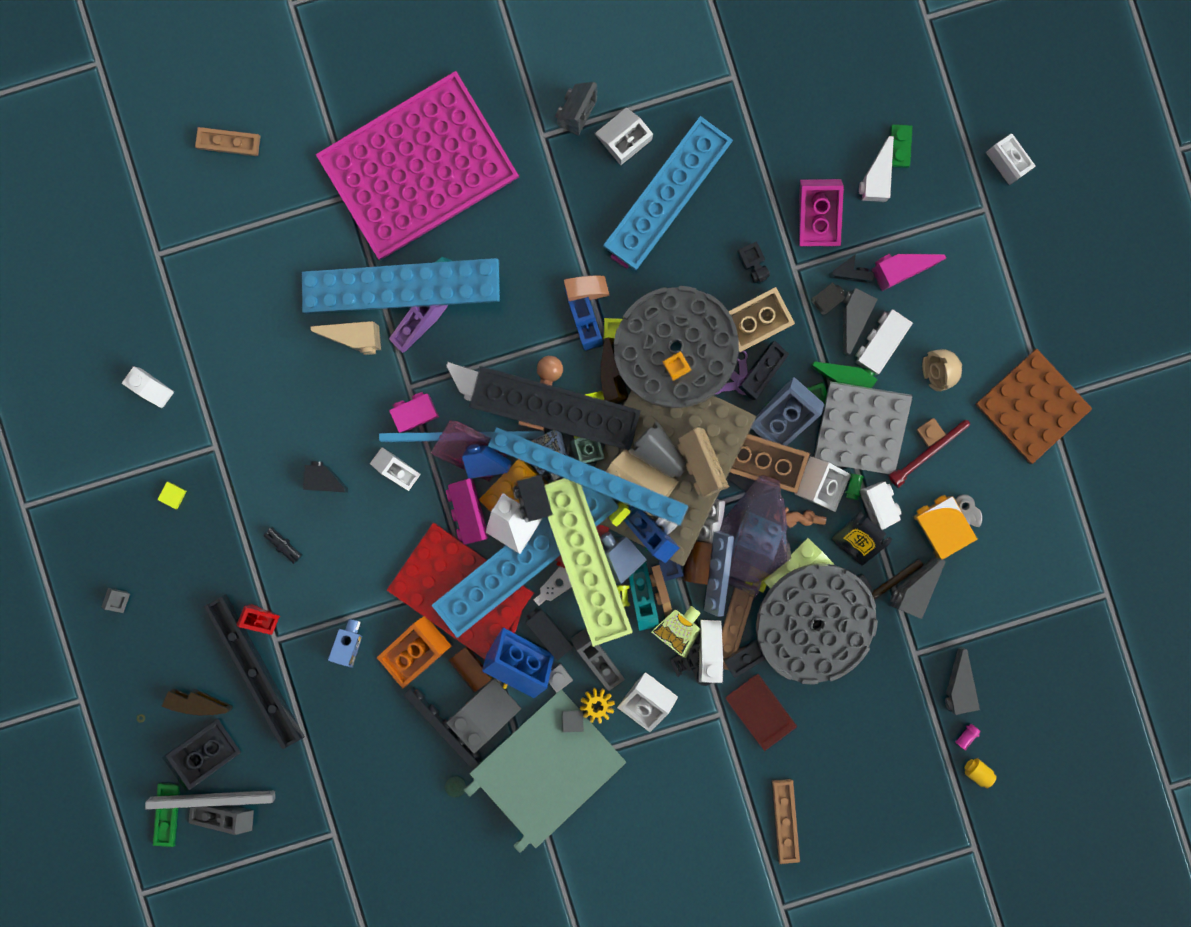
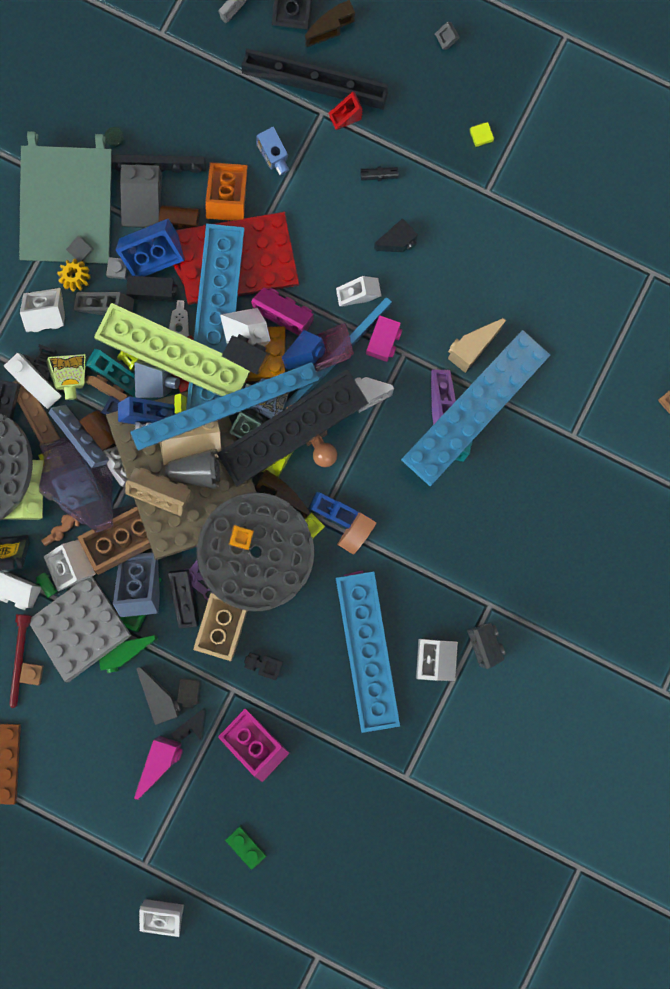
camera: 135 degrees right, 5 degrees down
white slope [122,367,174,408] -> none
dark pink plate [316,71,519,261] -> none
white brick [855,309,913,376] -> none
white slope [859,136,893,202] -> none
tan cylinder [922,349,962,391] -> none

